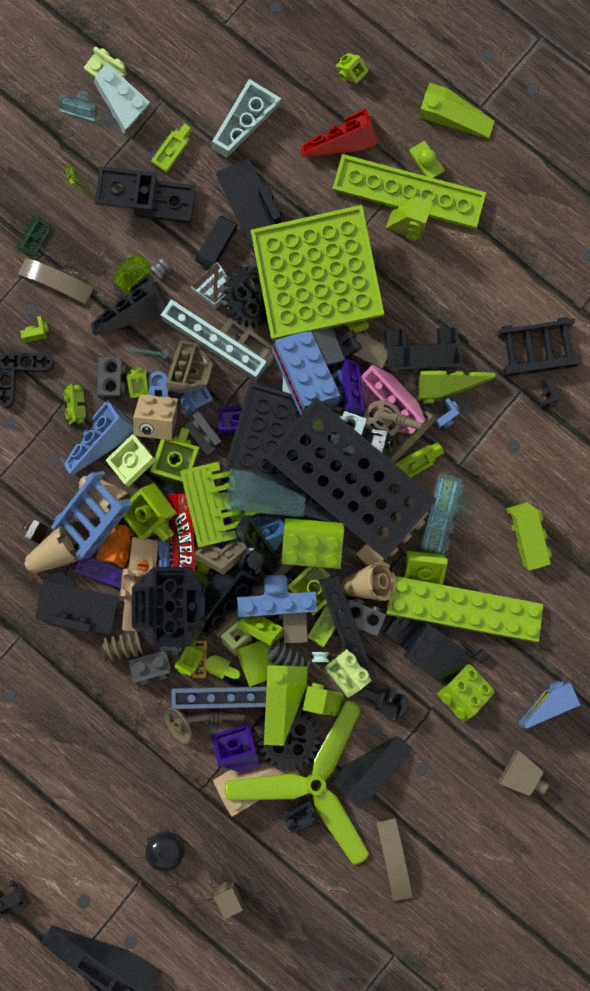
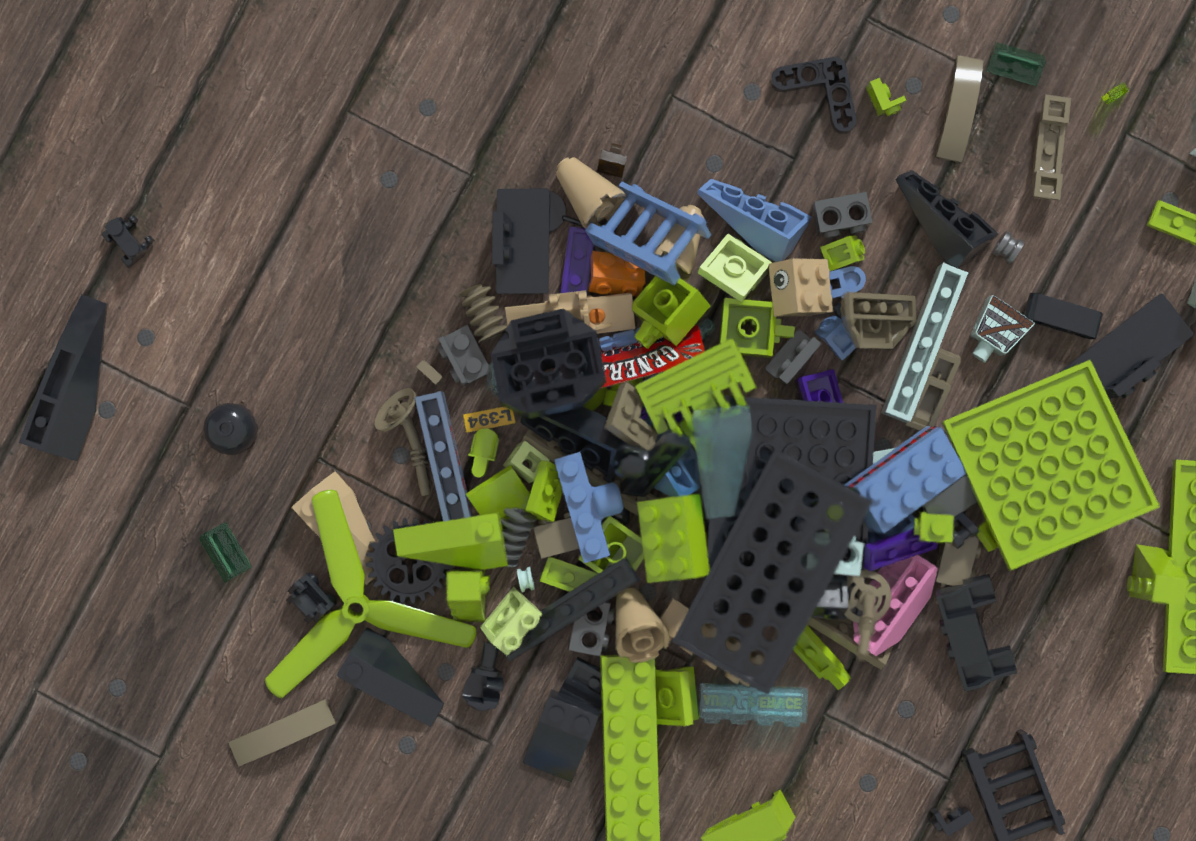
camera: 80 degrees right, 5 degrees up
lime hinge [64,384,86,425] -> none
black bracket [95,166,196,223] -> none
clear neon green slope [112,253,150,293] -> none
clear light blue hinge [129,346,168,358] -> none
lime bracket [174,644,206,676] -> none
dark purple slope [211,723,261,773] -> none
dark tan brick [214,881,244,920] -> none
black gear [221,265,268,328] -> none
lime wedge [417,371,495,404] -> none
medium blue bracket [435,398,460,429] -> none
lime bracket [437,664,495,723] -> none
black hand [461,642,488,662] -> none
none -> clear green slope [199,522,252,583]
none -> dark tan tile [416,360,444,386]
none -> lime bracket [914,513,953,543]
none -> dark tan slope [1032,94,1071,201]

